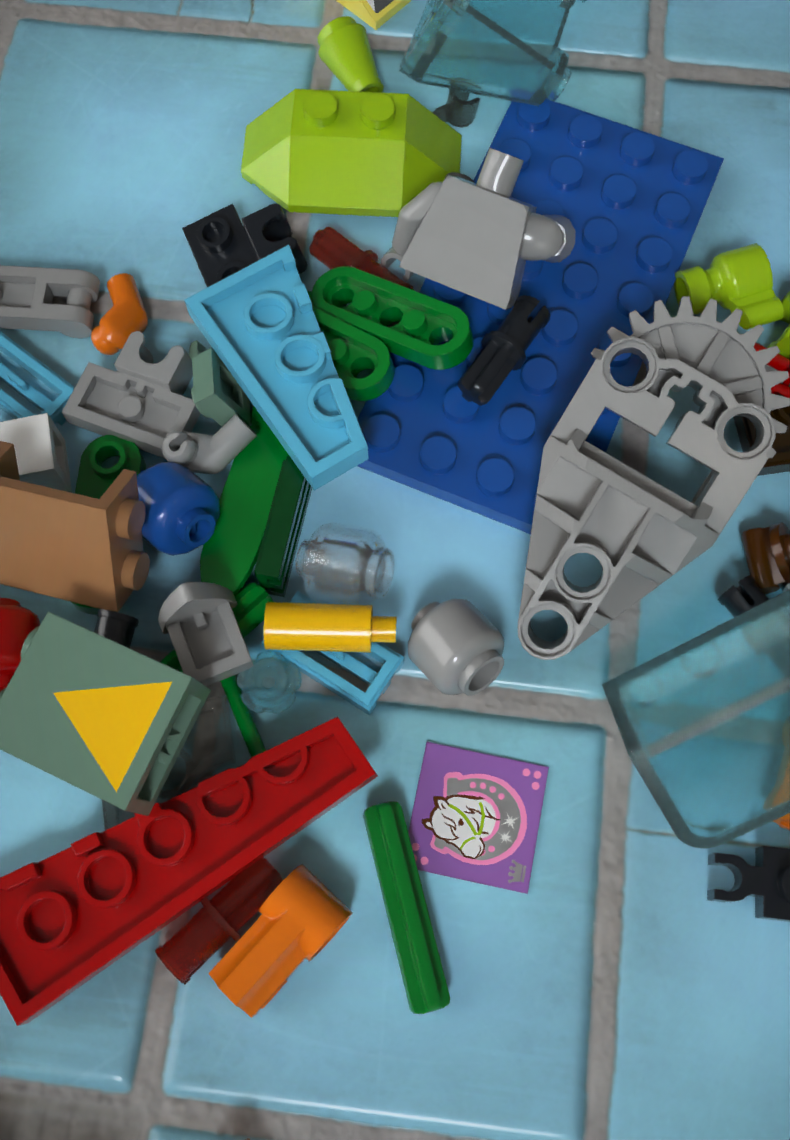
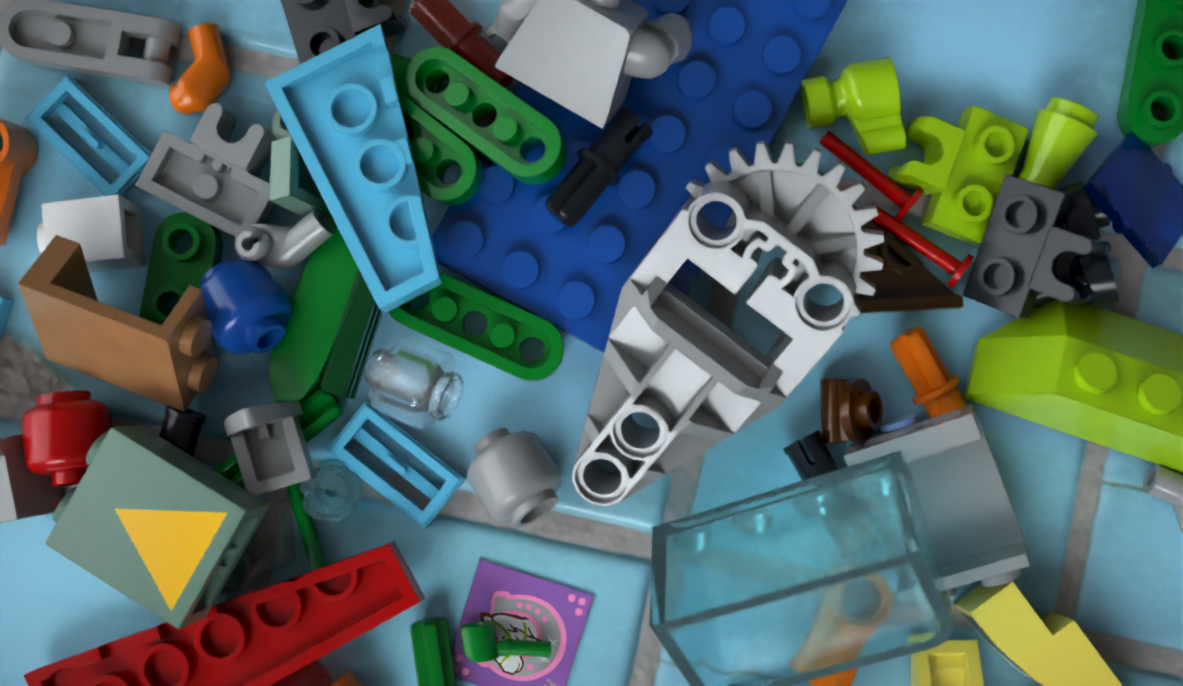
camera: 10 degrees right, 15 degrees up
yellow cylinder [263,602,397,653] -> none
none -> green plate [388,272,564,381]
none -> green hand [460,620,551,663]

